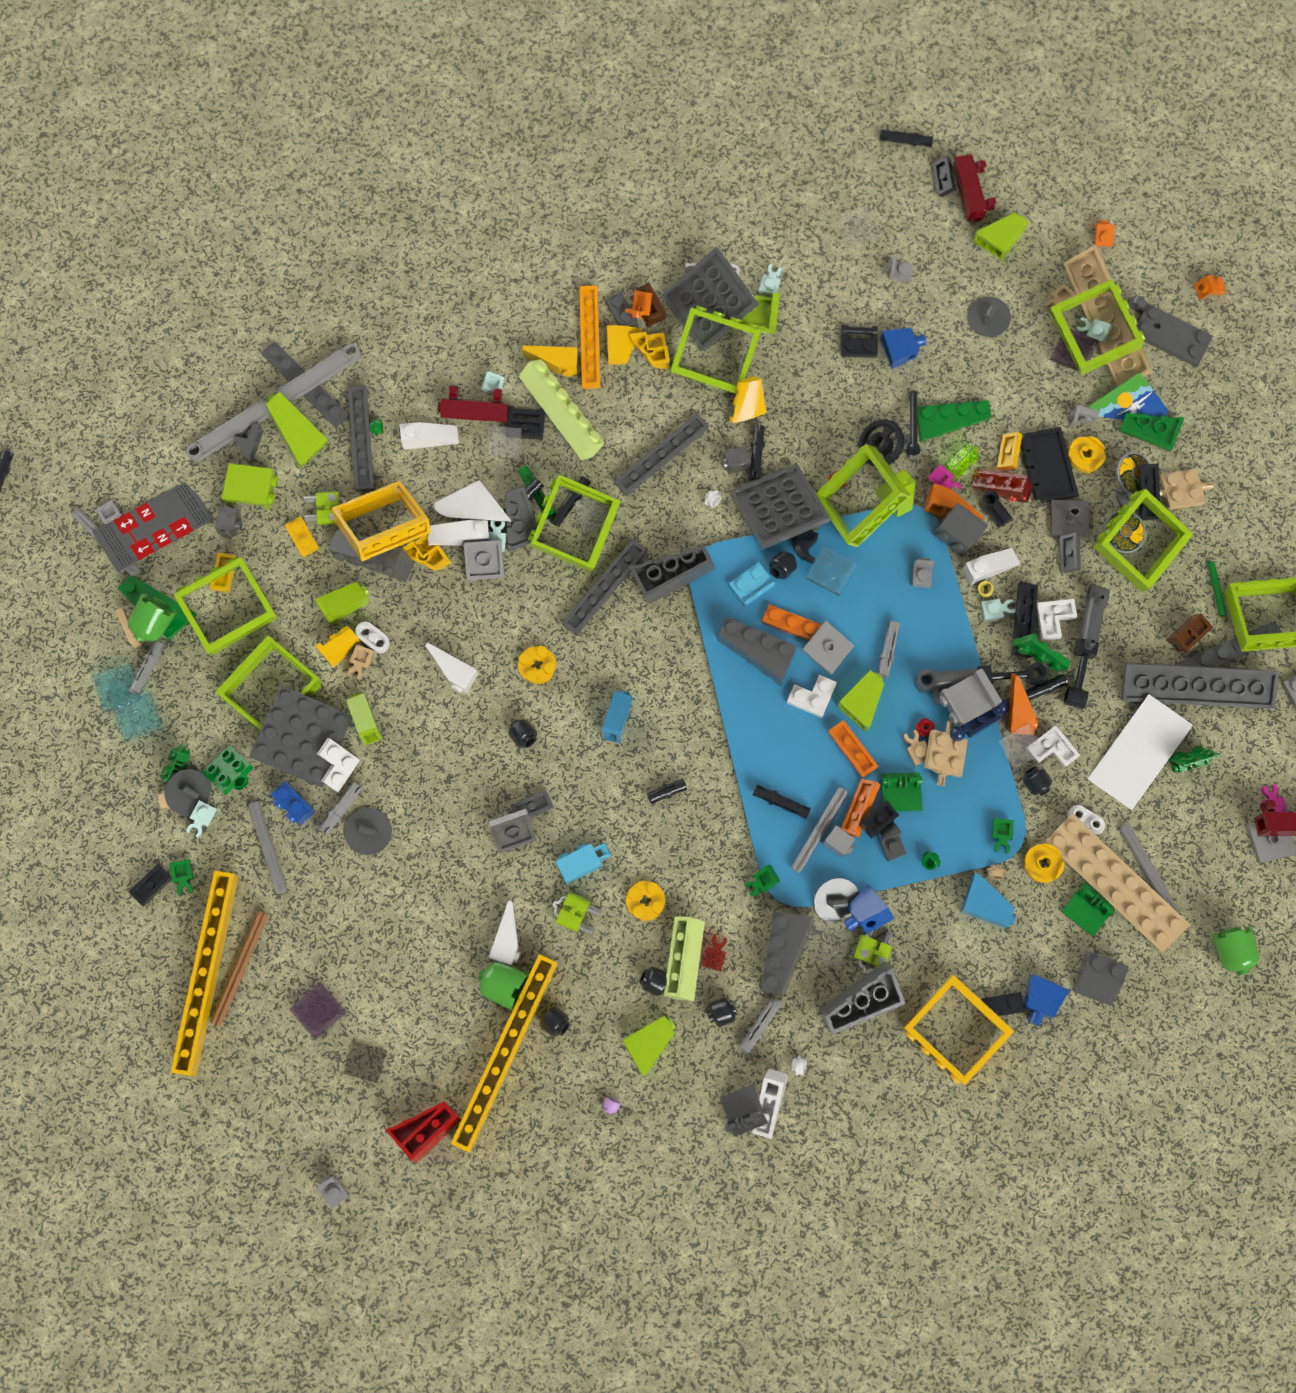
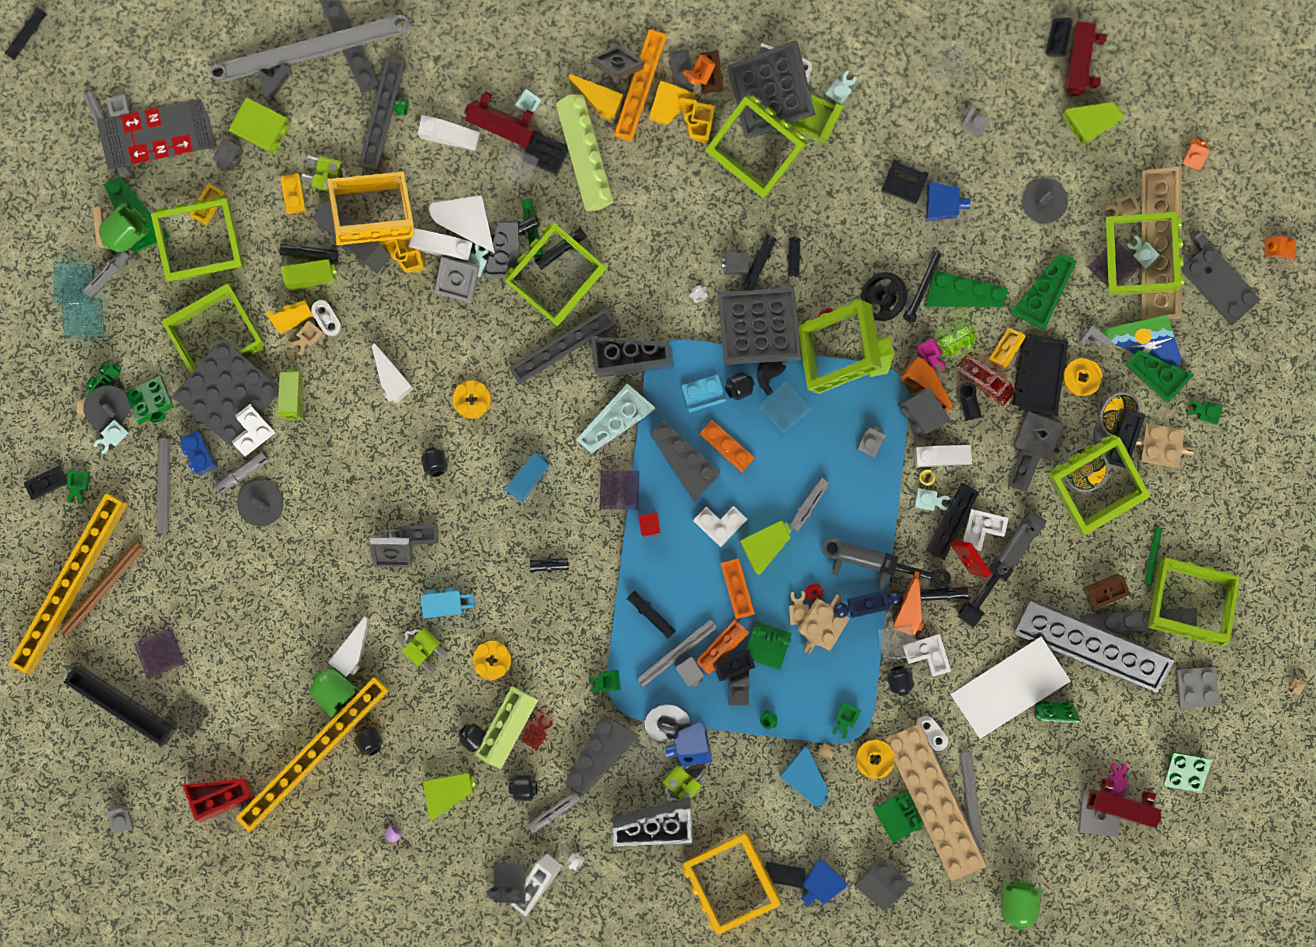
camera: 20 degrees right, 10 degrees up
lime slope [265,391,328,468] -> none
dark grey plate [614,413,709,497] -> none
yellow slope [730,376,767,423] -> none
light grey plate [802,621,855,675] -> none
light grey panel [939,668,1002,727] -> none
green wing [1012,633,1071,672] -> none
none -> black brick [63,666,177,746]
none -> black pin [279,243,339,262]
none -> light aqua wing [576,383,656,453]
none -> flat silver tile [590,46,645,86]
none -> clear purple plate [599,471,640,510]
none -> red piece [638,512,661,537]
none -> black pin [787,237,802,277]
none -> red plate [950,540,991,578]
none -> green wing [1009,253,1077,330]
none -> green plate [1186,400,1223,425]

